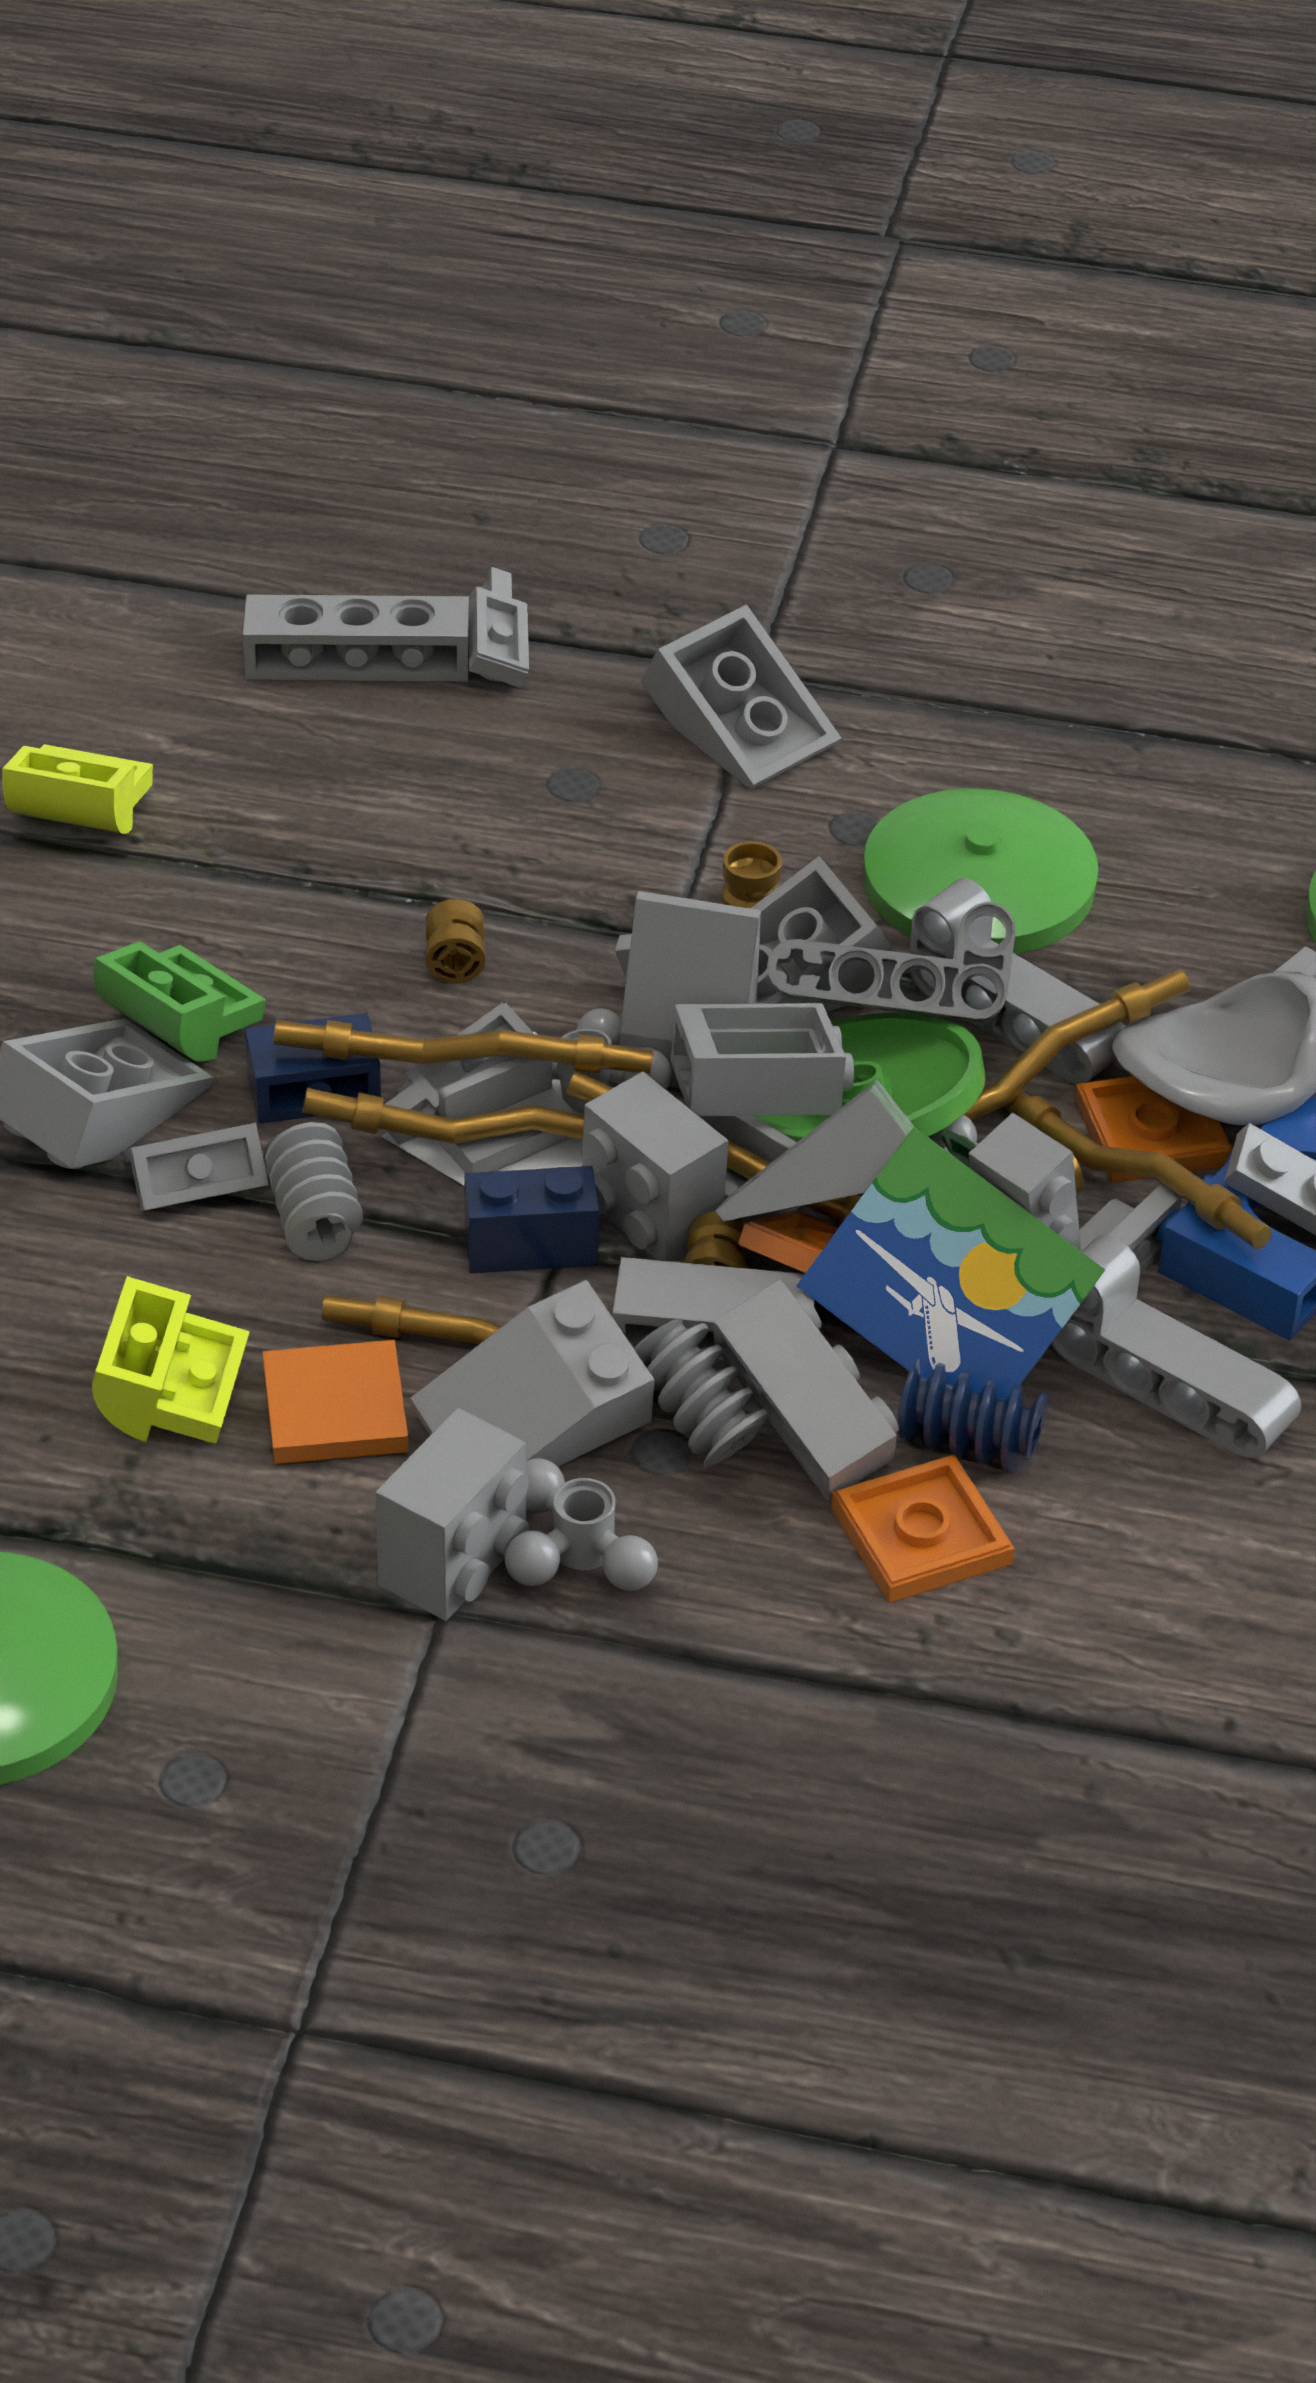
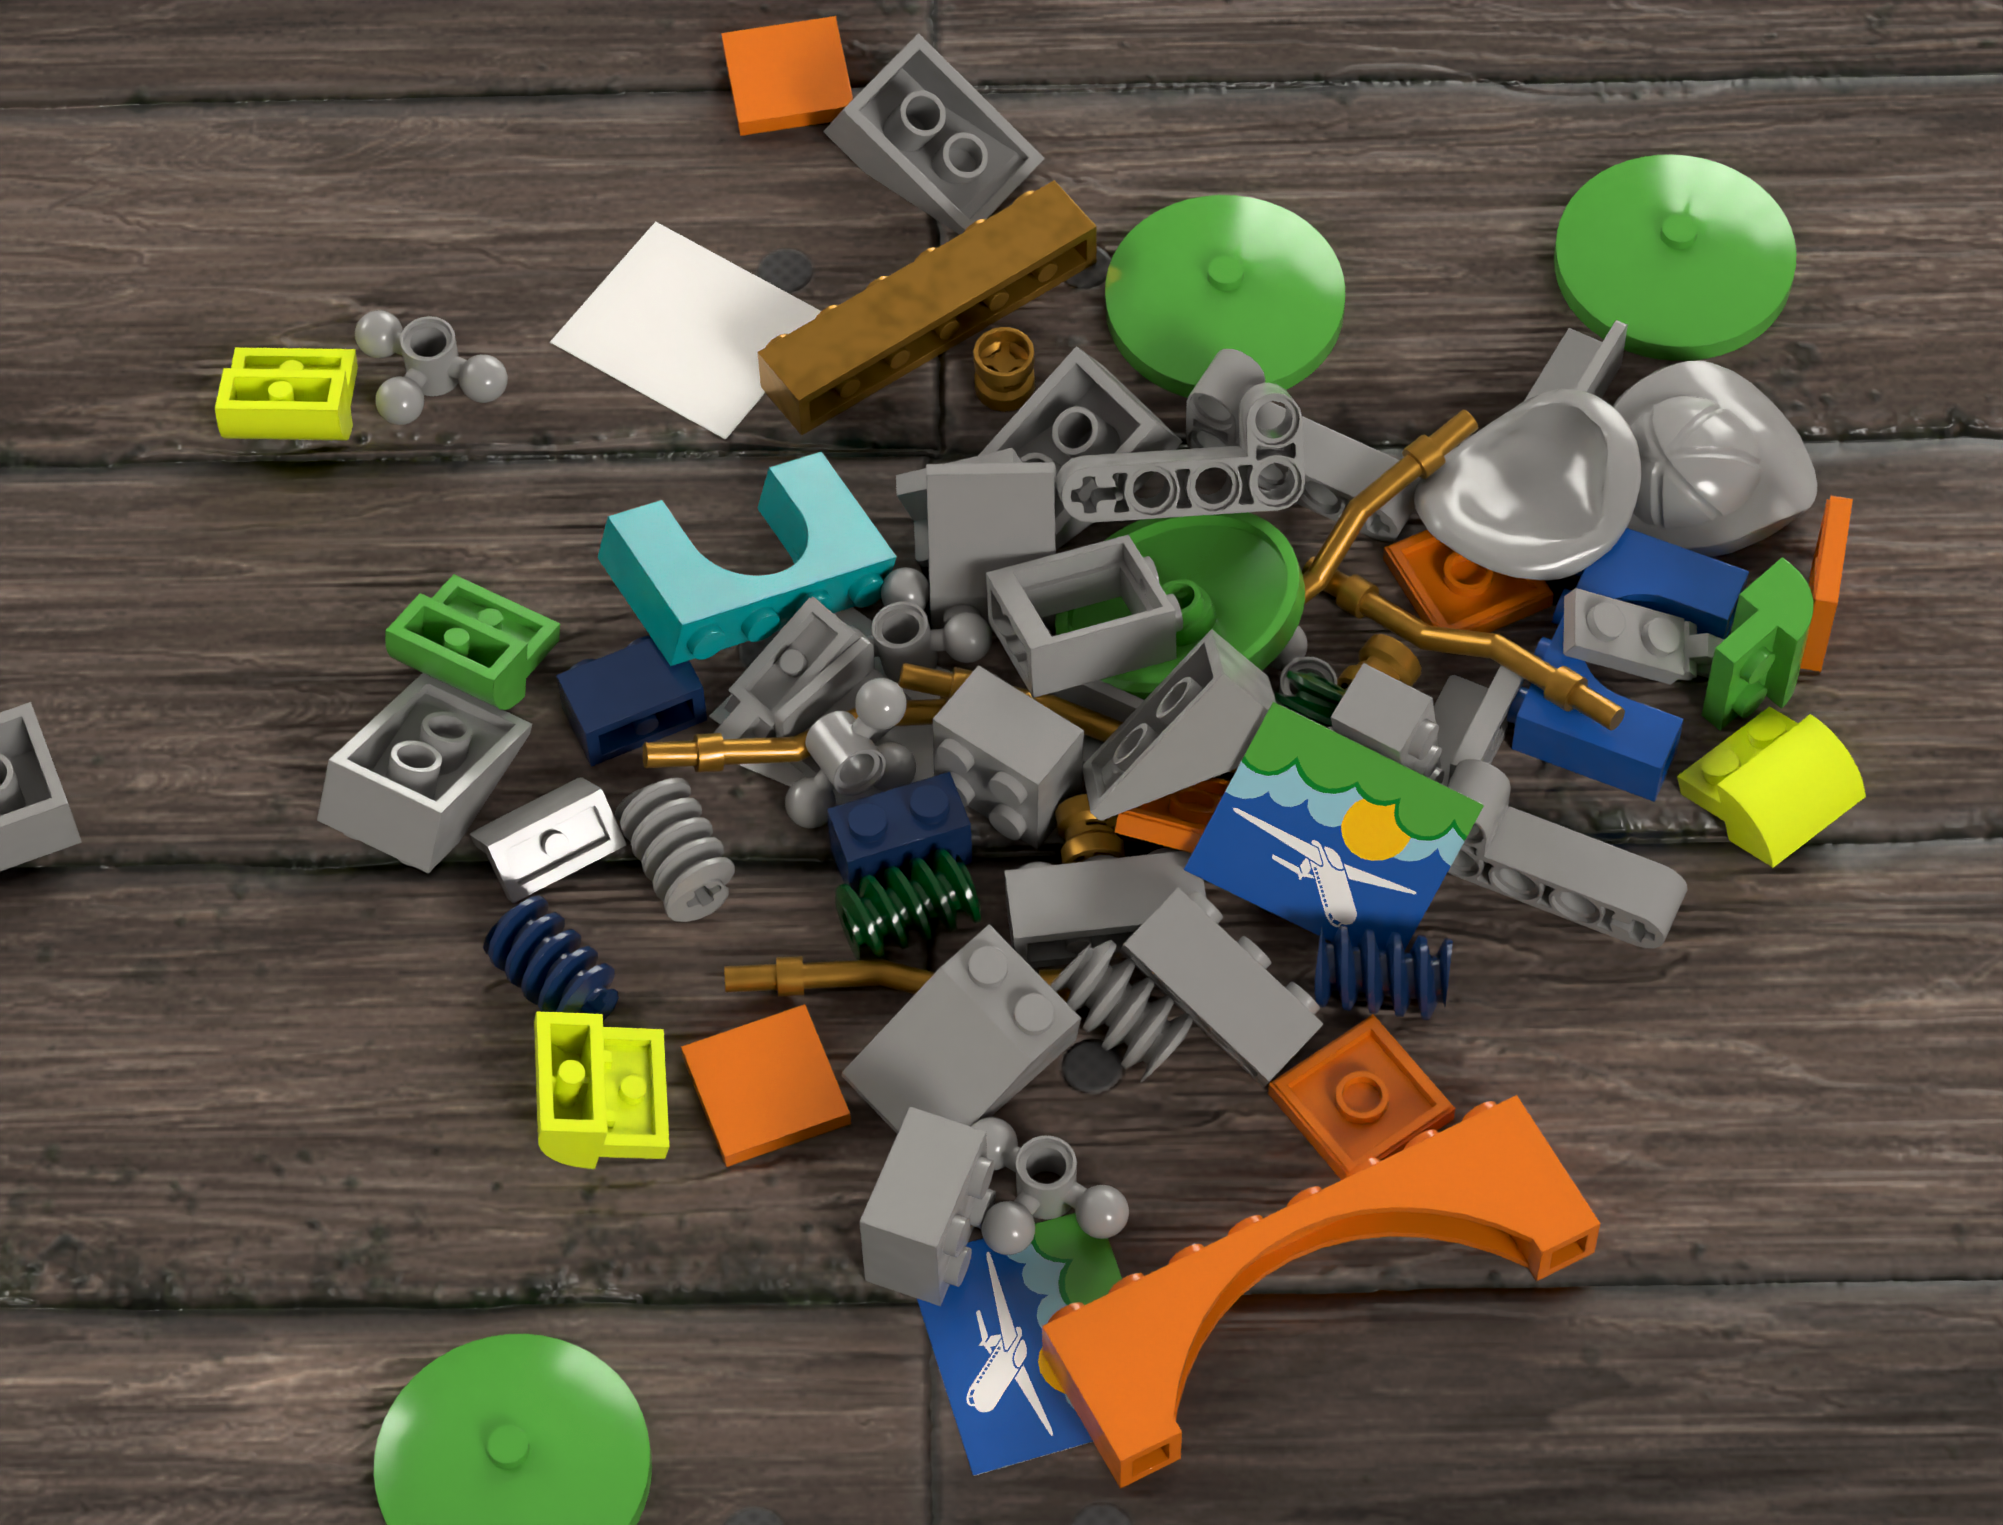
camera: 10 degrees left, 15 degrees up
light grey brick [243,595,469,682] -> none
pearl gold bar [273,1020,653,1075] -> none
pearl gold wheel [425,899,485,983] -> none
light grey hinge [468,567,529,688] -> none
none -> light grey piece [355,310,508,425]
none -> dark blue piece [483,895,619,1021]
none -> white sticker [550,221,821,440]
none -> arch [597,452,897,666]
none -> orange tile [721,16,853,136]
none -> pearl gold brick [757,180,1097,436]
none -> light grey piece [785,678,916,828]
none -> dark green piece [835,848,981,960]
none -> blue sticker [917,1213,1122,1476]
none -> orange arch [1042,1095,1601,1489]

